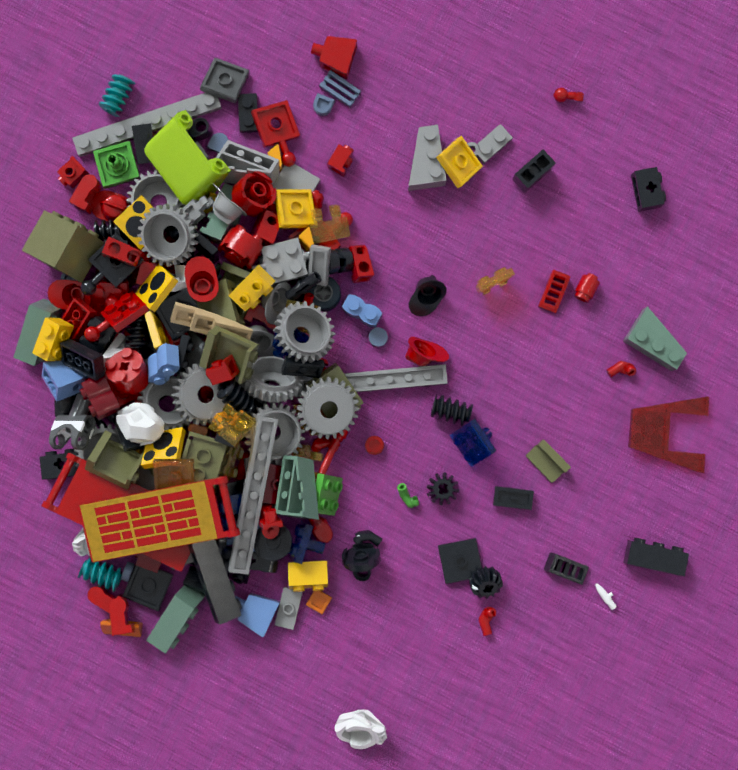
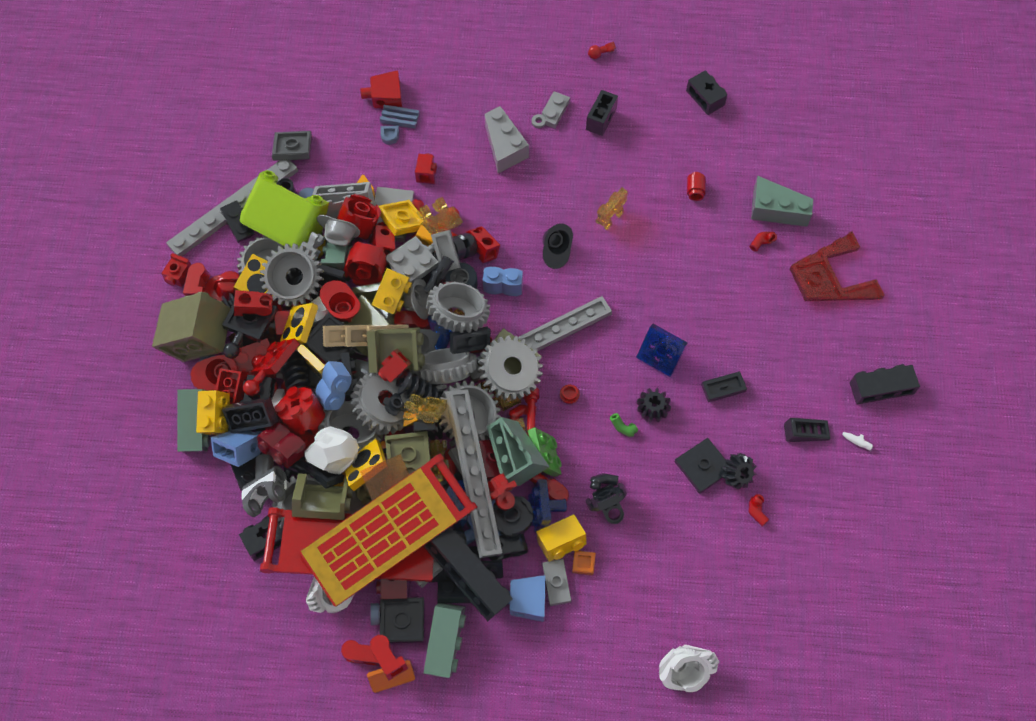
camera: 25 degrees left, 20 degrees down
teal piece [78,557,122,592] -> none
bright green plate [93,141,141,189] -> none
teal piece [98,74,136,117] -> none
black plate [238,93,258,133] -> none
red plate [251,100,300,167] -> none
sand blue tile [369,327,388,347] -> none
red piece [405,336,449,366] -> none
black piece [431,394,473,426] -> none
yellow tile [436,135,483,188] -> none
olive panel [526,439,571,483] -> none
red slope [538,270,571,313] -> none
none -> black plate [383,393,407,416]

